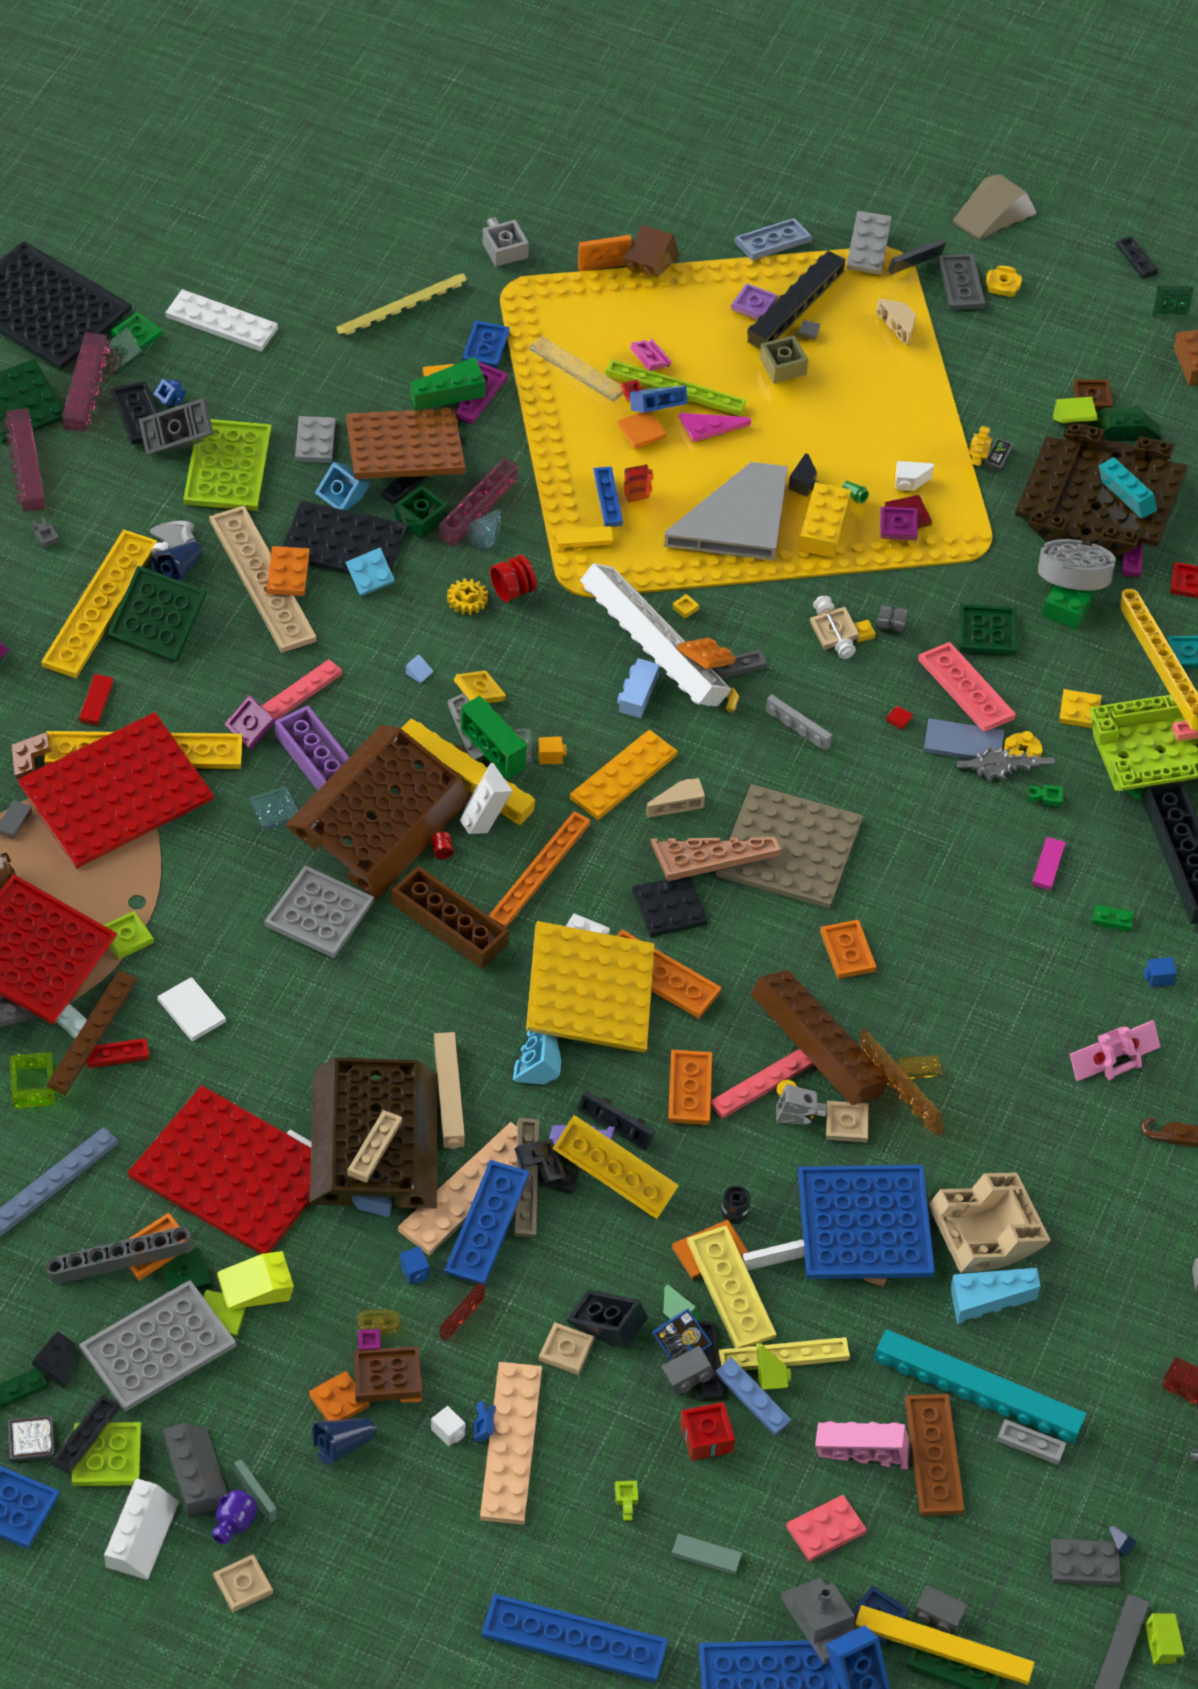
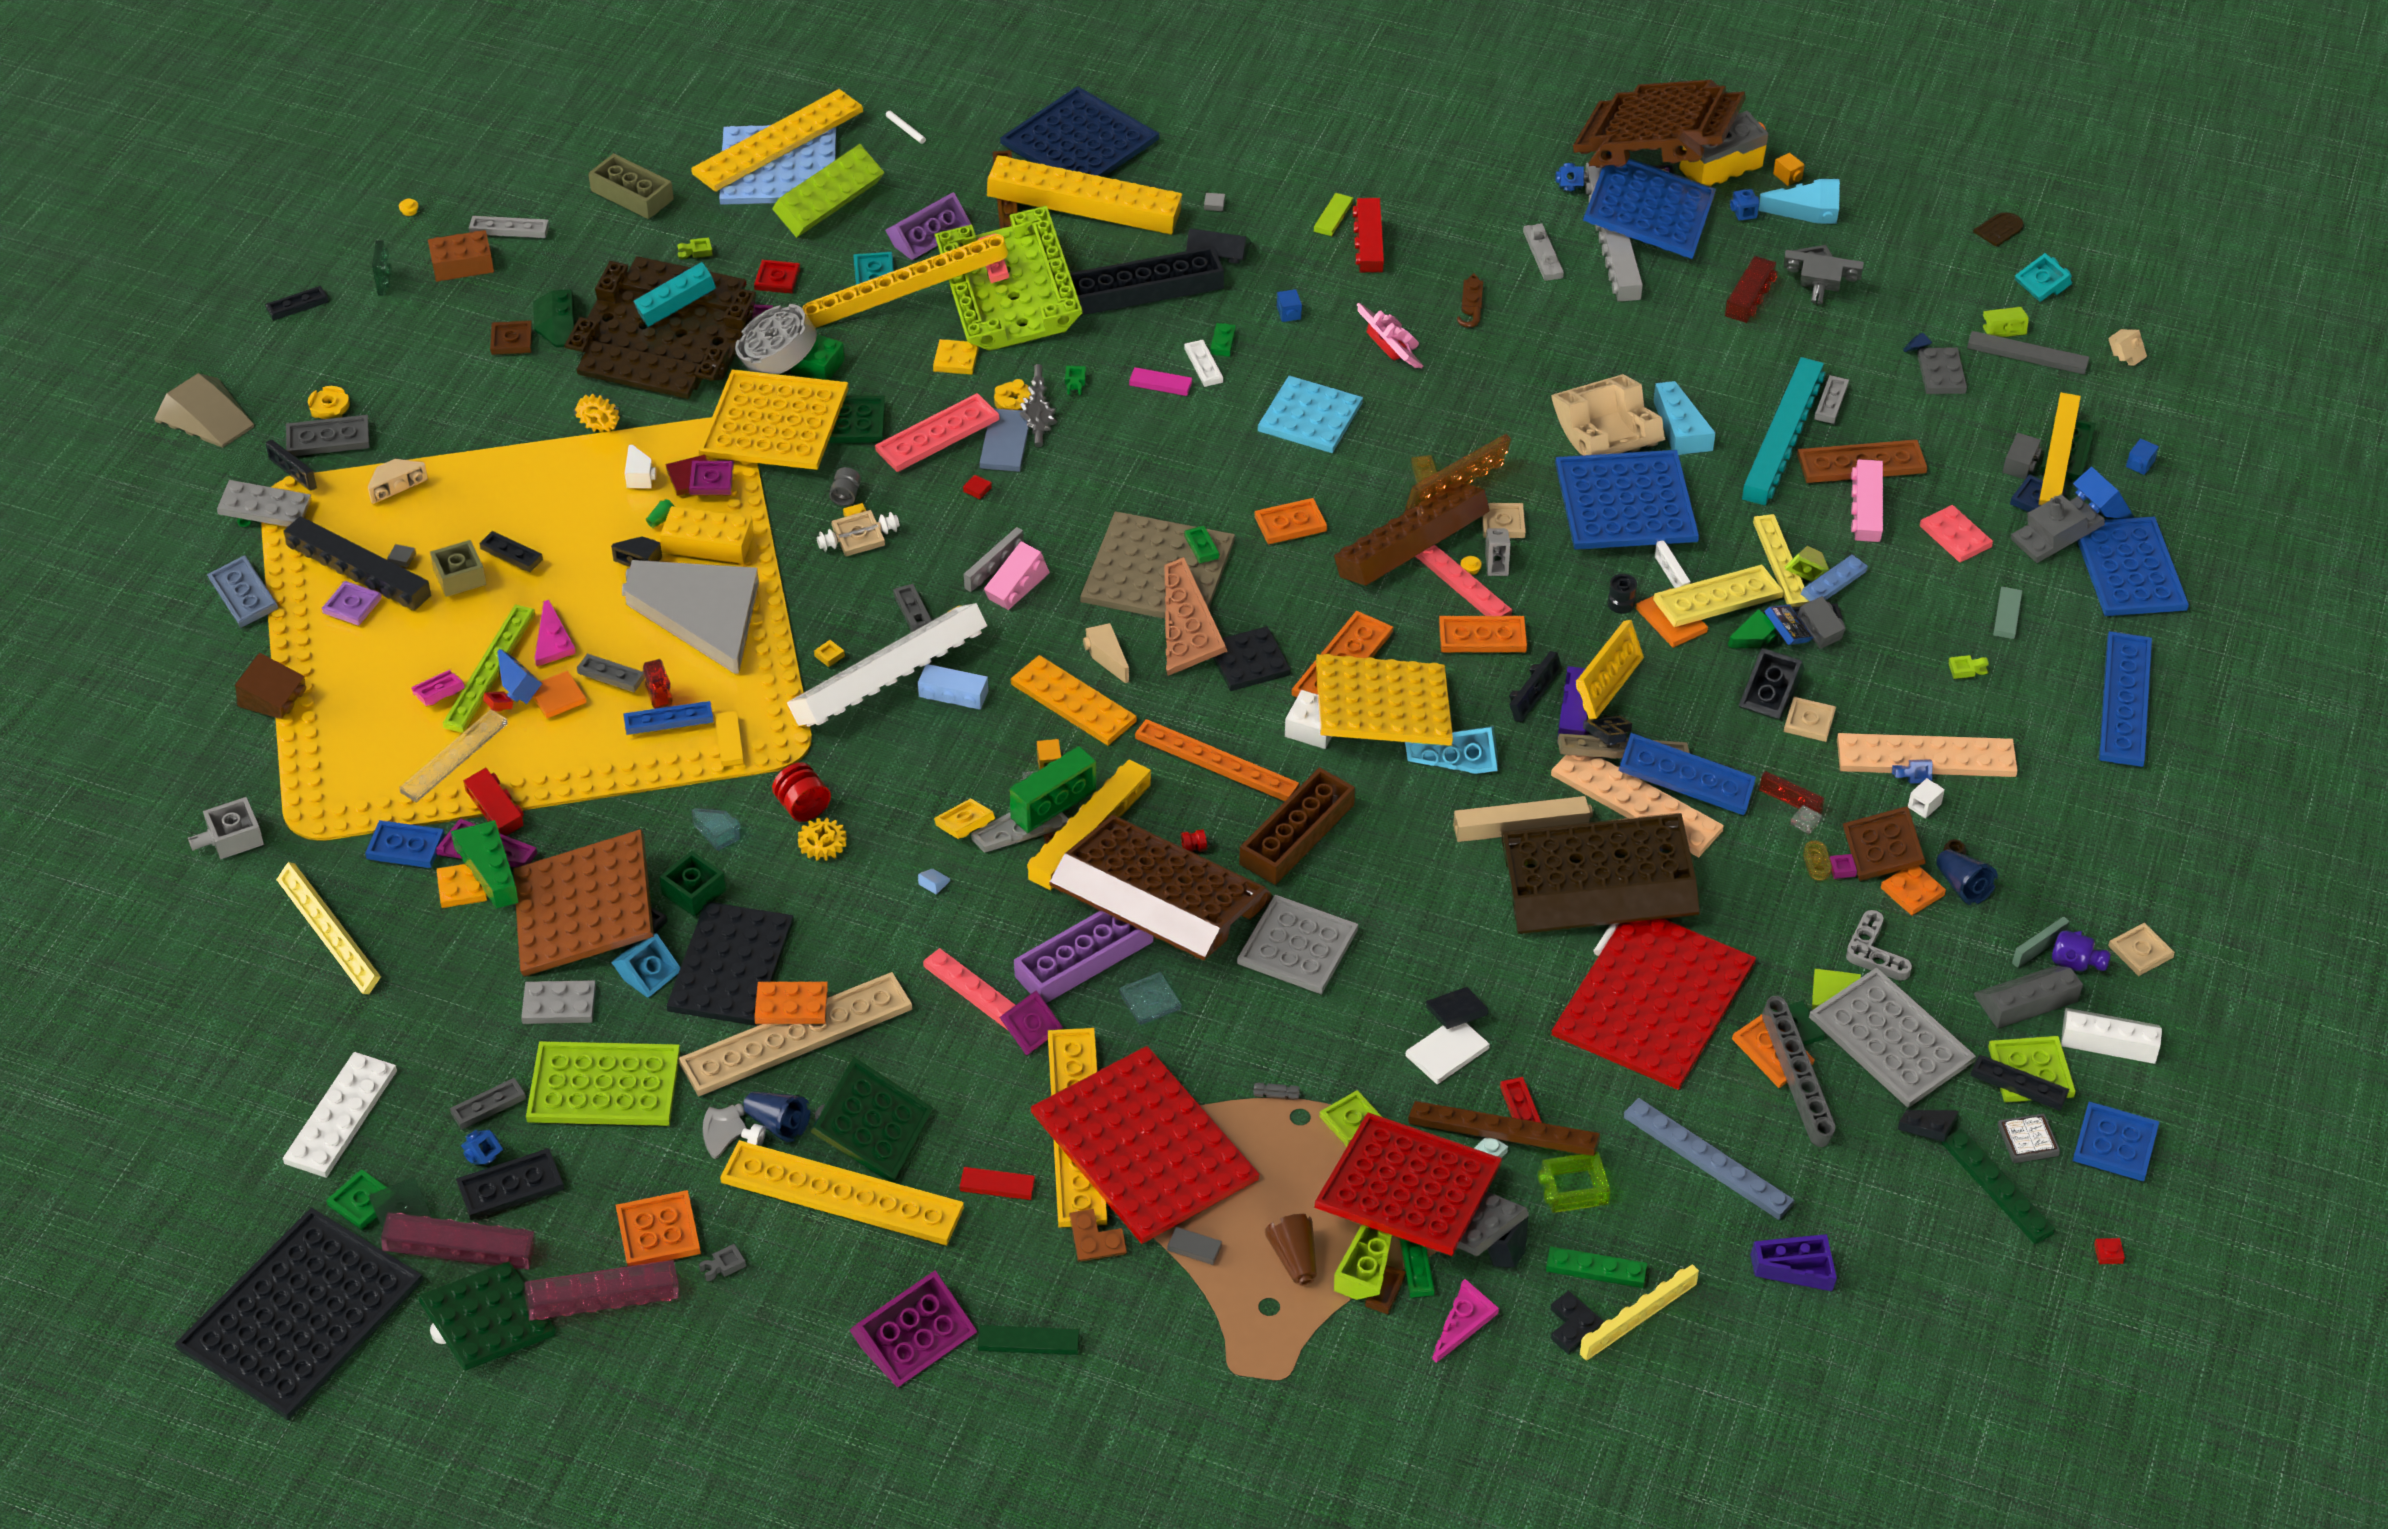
camera: 90 degrees left, 5 degrees down
dark grey brick [139,398,214,455] -> none
neon yellow slope [217,1251,294,1310] -> none
medium azure plate [346,548,395,597] -> none
tan plate [347,1110,402,1183] -> none
blue brick [400,1247,429,1285] -> none
clear pink brick [439,457,519,547] -> none
white slope [460,763,512,834] -> none
orange tile [578,235,632,271] -> none
orange plate [677,637,736,669] -> none
red container [680,1402,735,1461] -> none
lime slope [1053,397,1097,423] -> none
none -> dark grey plate [450,1078,526,1130]
none -> red brick [463,767,524,836]
none -> black plate [479,531,543,572]
none -> dark grey plate [577,653,645,693]
none -> orange plate [616,1190,701,1269]
none -> yellow plate [698,370,849,470]
none -> bright pink wedge [984,541,1050,610]
none -> green plate [1184,525,1219,564]
none -> white tile [1185,340,1223,387]
none -> dark grey axle [1253,1083,1300,1100]
none -> medium azure plate [1258,376,1363,453]
none -> black tile [1426,987,1488,1029]
none -> clear plate [1790,805,1822,834]
none -> light grey beam [1846,910,1912,981]
none -> dark brown plate [1943,839,1966,855]

